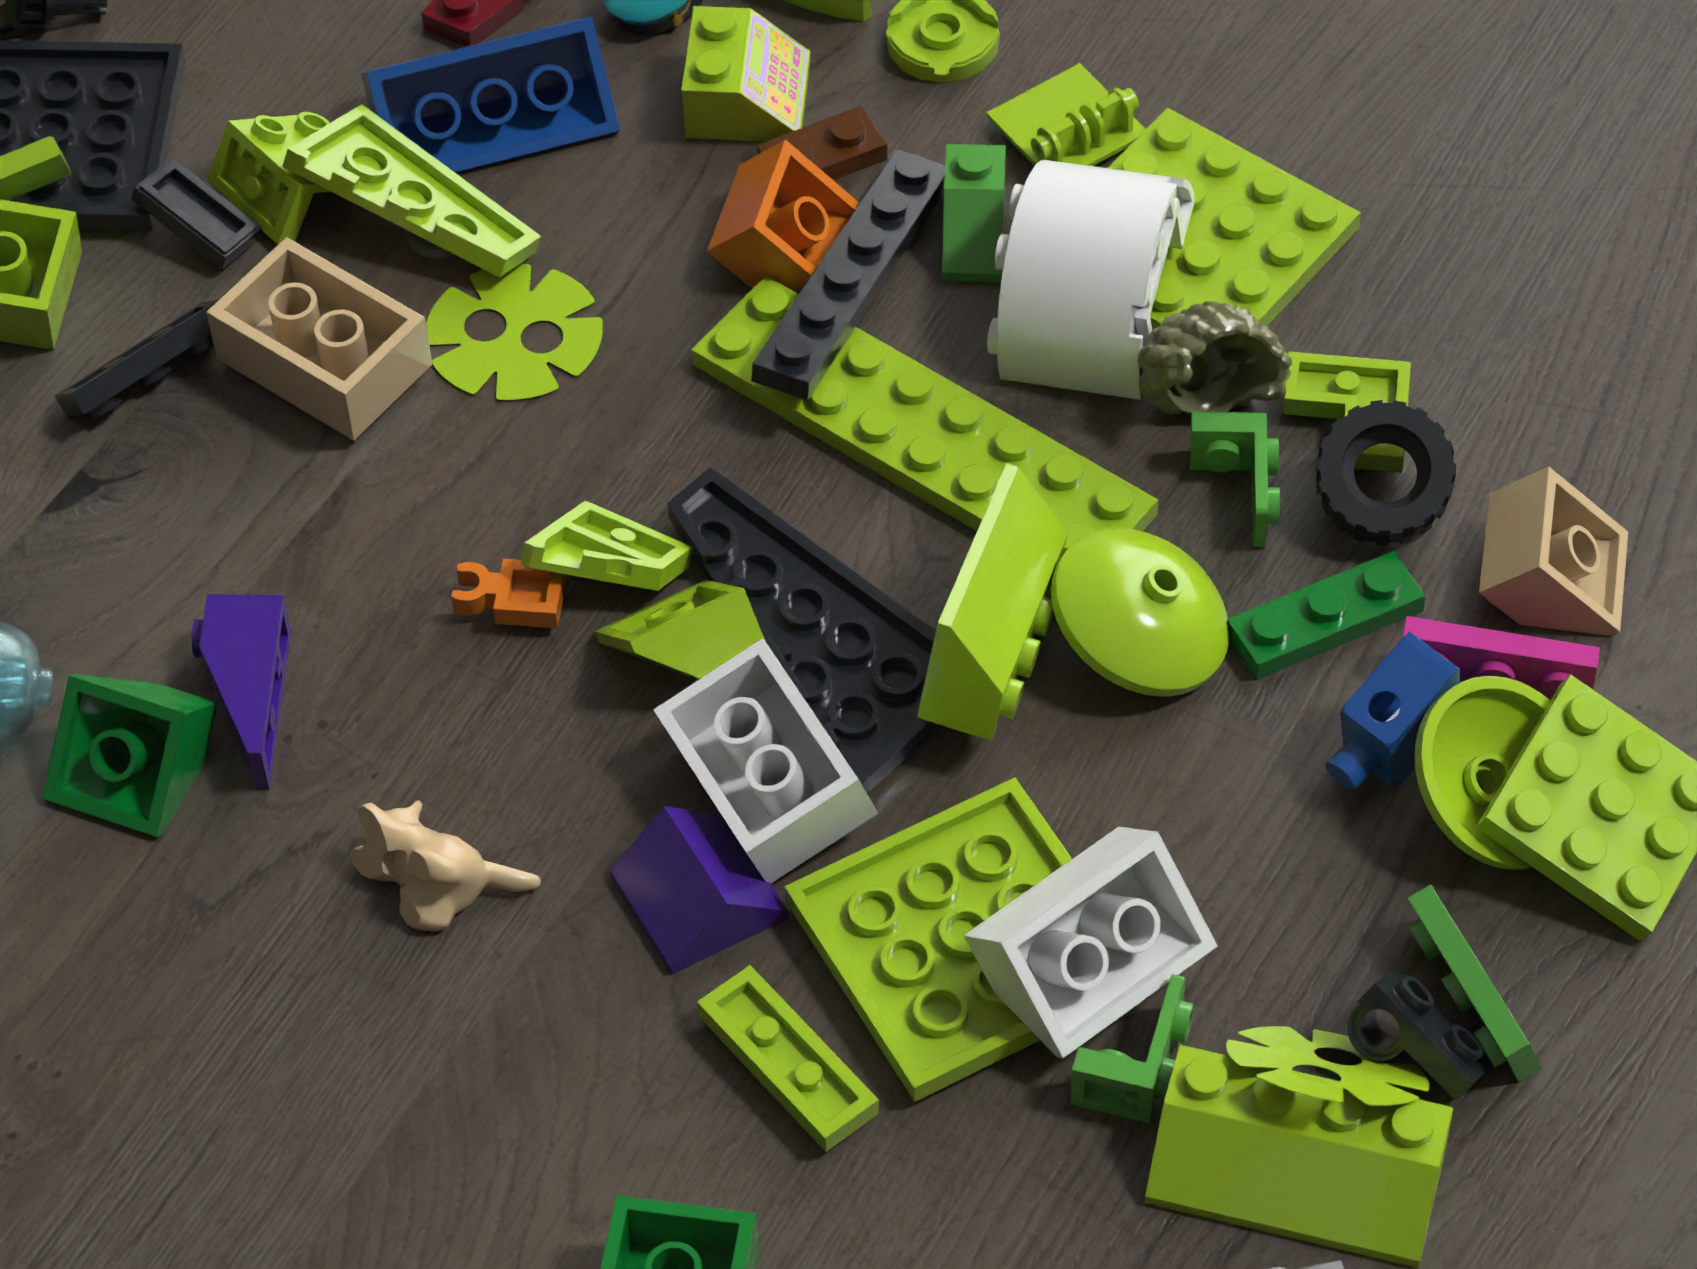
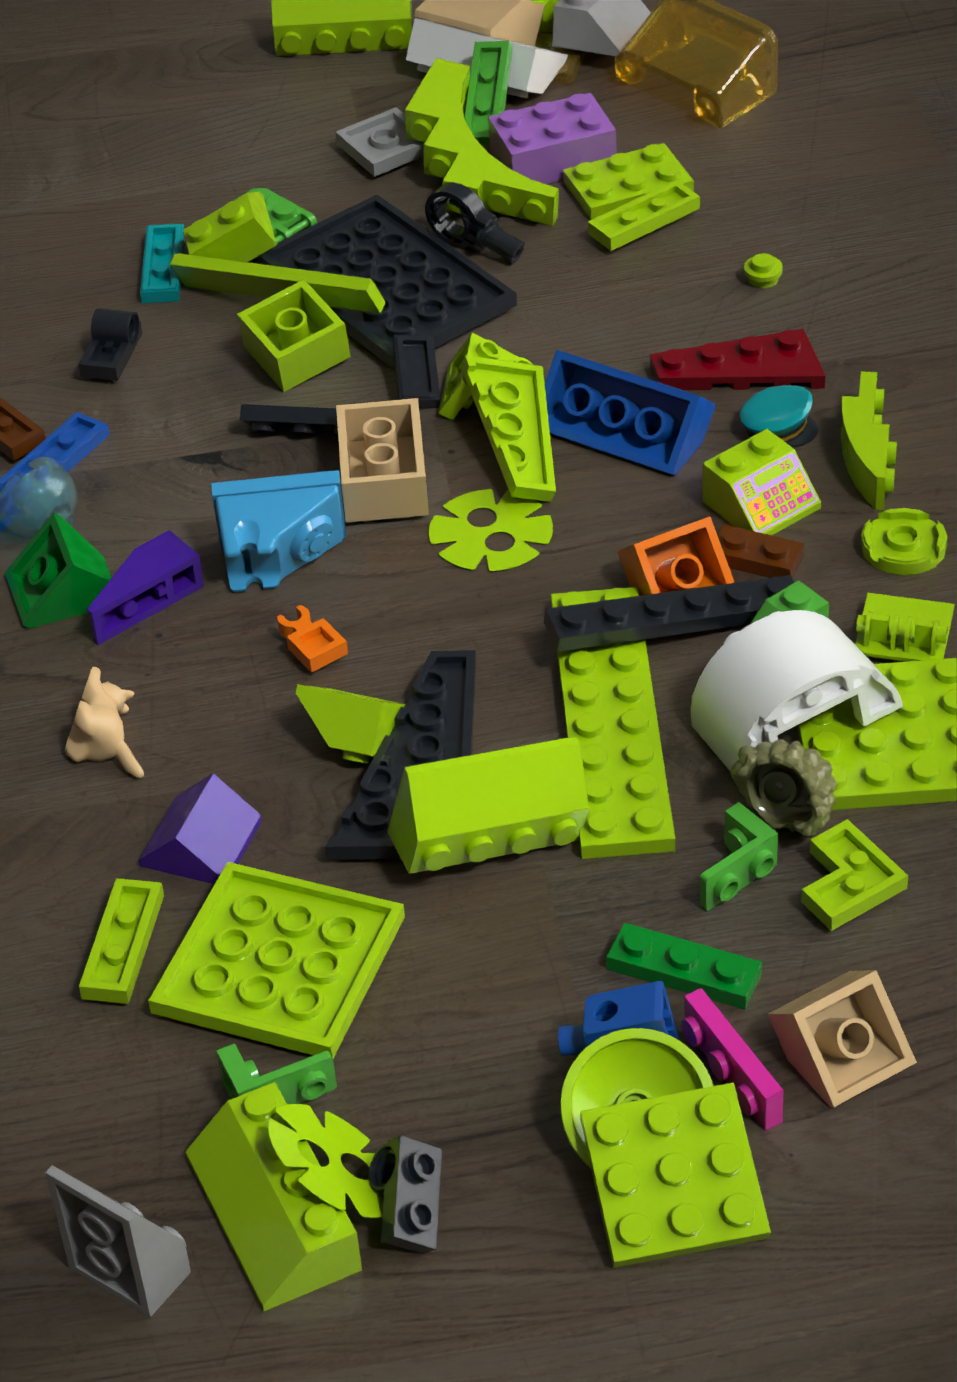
camera: 50 degrees right, 10 degrees down
lime wing [521,500,692,591] -> none
white brick [654,638,878,884] -> none
white slope [964,827,1218,1058] -> none
lime dish [1051,528,1230,697] -> none
black tyre [1315,400,1456,546] -> none
bright green plate [1408,885,1542,1082] -> none
none -> dark azure piece [211,470,346,593]

